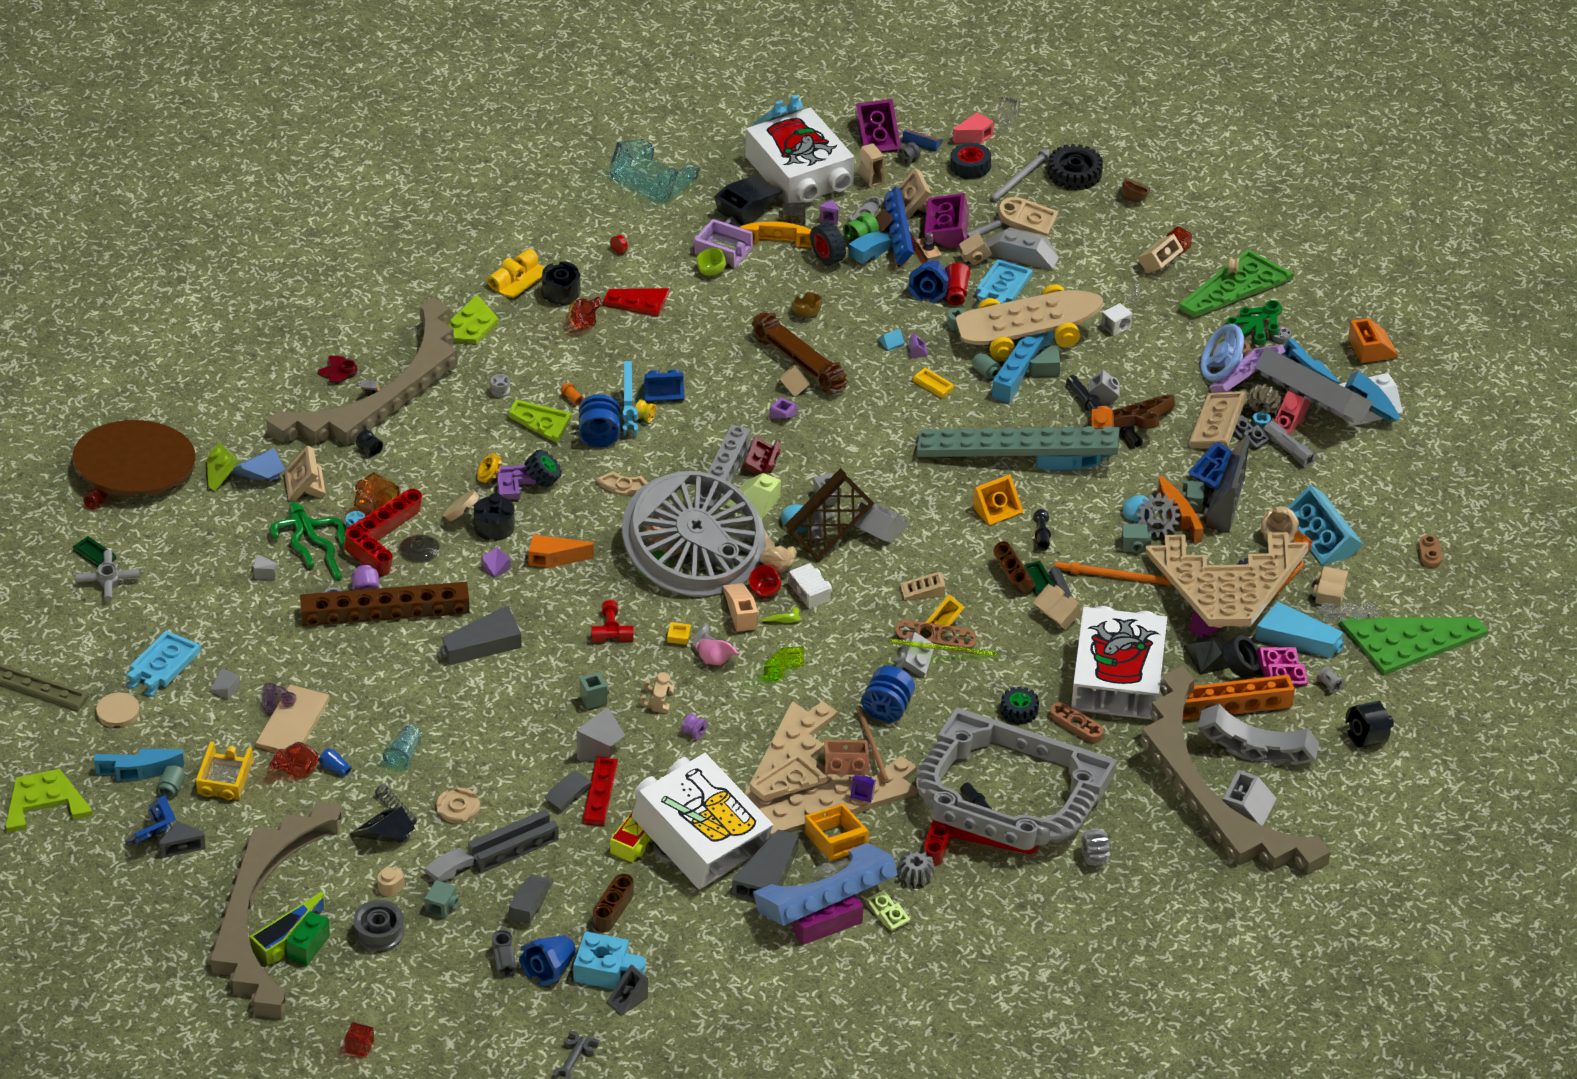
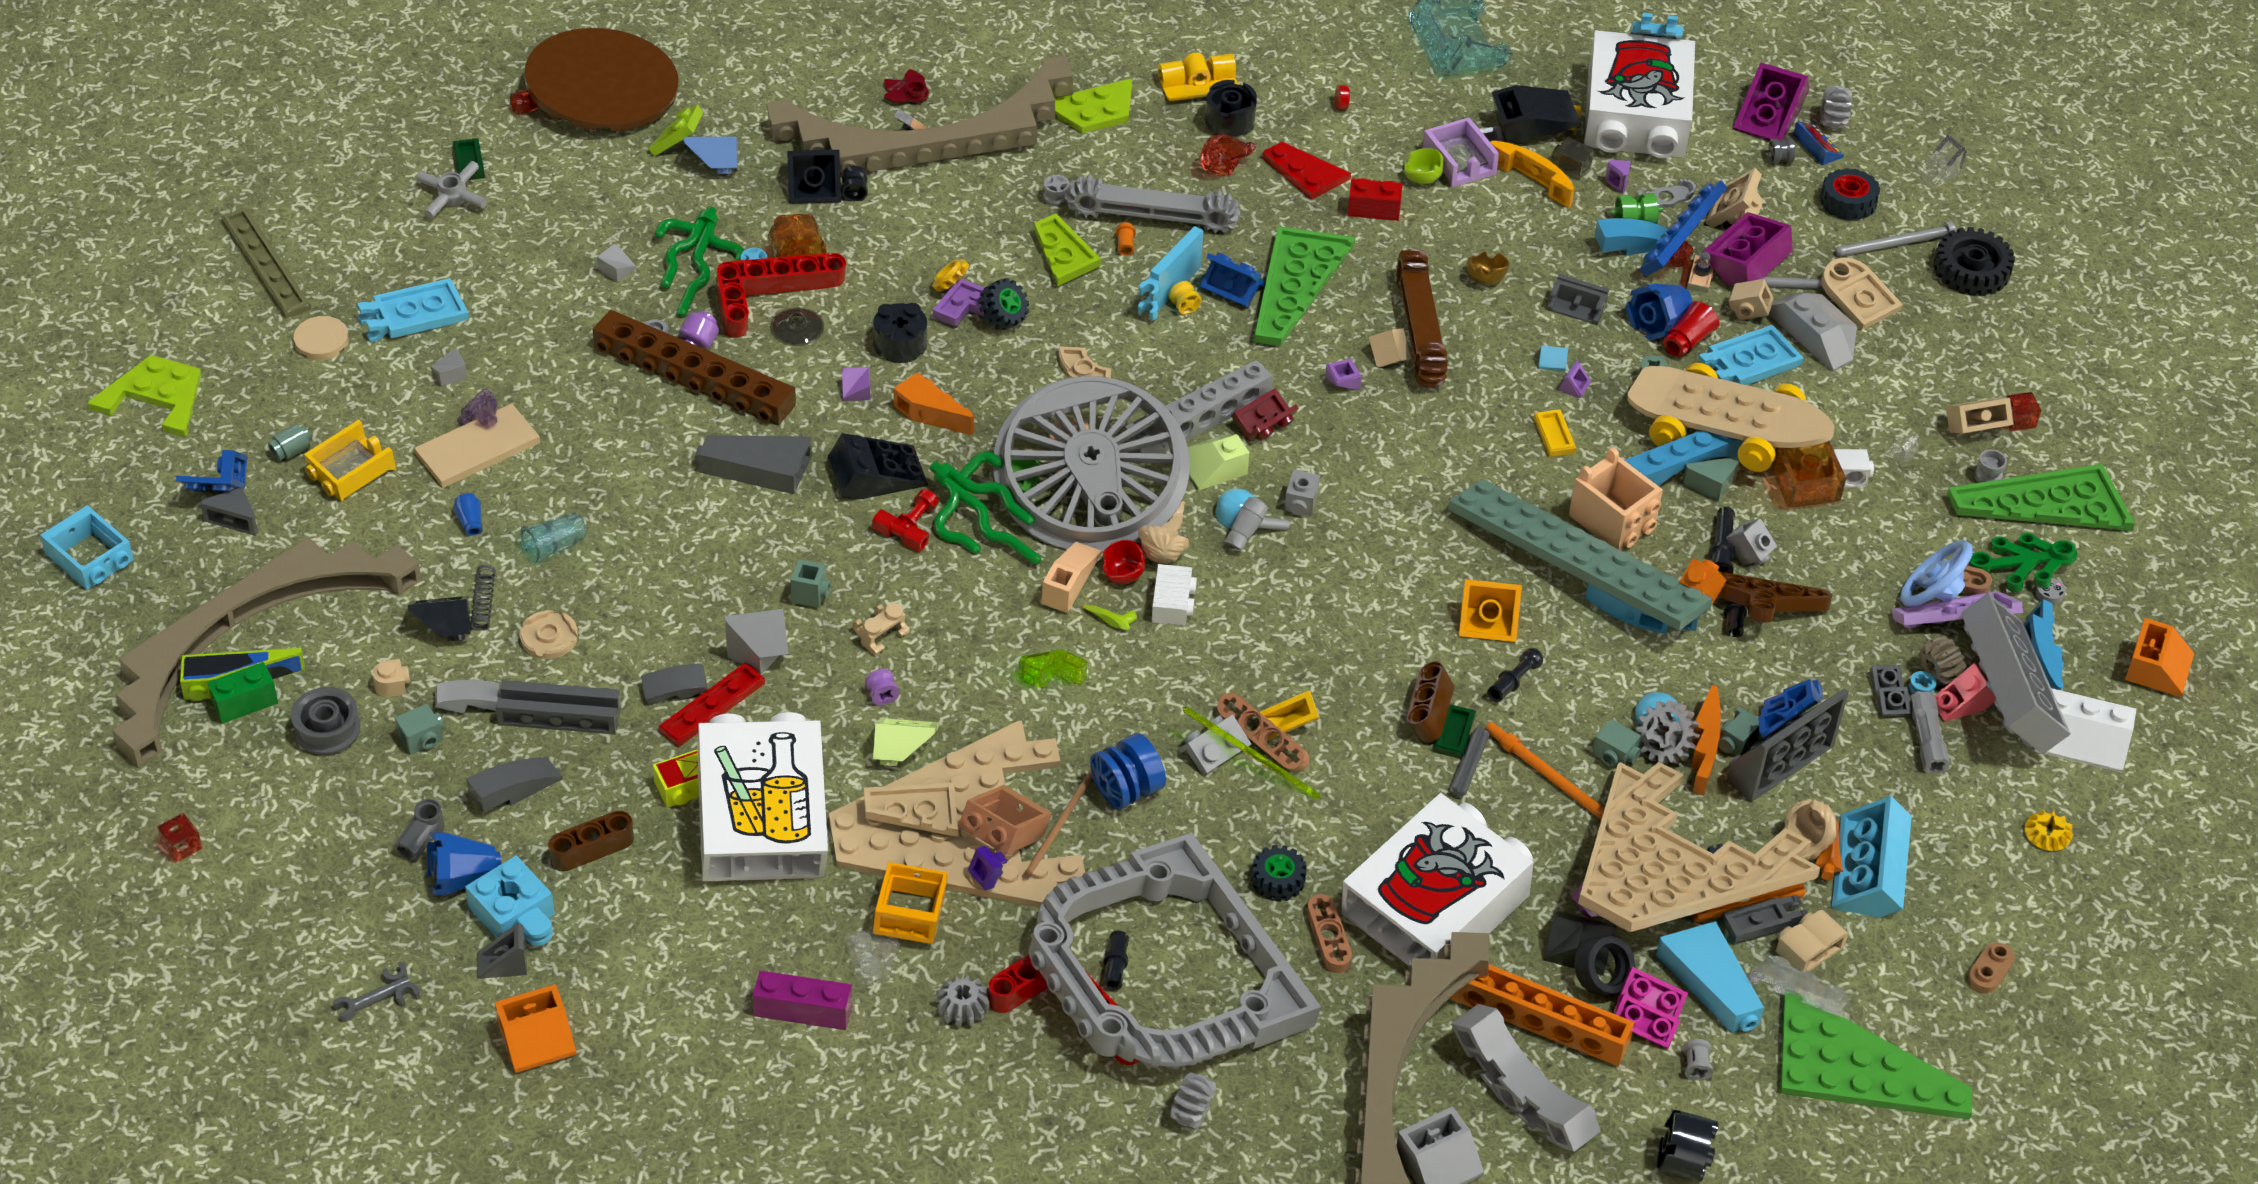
camera: 35 degrees right, 5 degrees up
dark azure slope [94,749,185,781] -> none
clear red hair [269,742,319,778] -> none
tan bracket [284,446,326,501] -> none
tan tile [443,490,479,521] -> none
blue wheel [579,394,620,447] -> none
yellow plate [667,622,691,645] -> none
bright pink hair [693,623,740,665] -> none
dark grey slope [732,829,799,900] -> none
medium blue arch [753,843,898,926] -> none
dark brown fence [782,468,875,561] -> none
black wheel [810,221,846,266] -> none
light grey slope [854,502,909,543] -> none
tan brick [858,143,886,188] -> none
yellowish green slope [865,890,910,931] -> none
reddish brown sticker [875,209,894,233] -> none
tan slope [900,572,945,601] -> none
coral slope [953,112,994,144] -> none
sand green brick [972,353,1000,380] -> none
tan brick [1033,584,1082,630] -> none
reddish brown cap [1121,178,1150,202] -> none
tan tile [1189,391,1247,449] -> none
tan bush [1228,257,1240,275] -> none
dark azure slope [1345,371,1400,423] -> none
none -> medium azure window [40,505,134,590]
none -> orange slope [494,984,577,1073]
none -> black slope [787,150,841,203]
none -> black slope [827,433,928,499]
none -> yellowish green slope [873,718,939,766]
none -> green plant [929,451,1041,565]
none -> light grey arm [1066,174,1240,234]
none -> bright green wing [1254,226,1356,346]
none -> red brick [1347,178,1403,221]
none -> dark grey hinge [1547,274,1609,325]
none -> light nougat container [1569,447,1663,550]
none -> dark grey hinge [1721,895,1808,943]
none -> clear orange brick [1771,441,1847,508]
none -> light grey gear [1820,85,1853,129]
none -> light grey wheel [1974,449,2007,483]
none -> yellow gear [2025,809,2073,851]

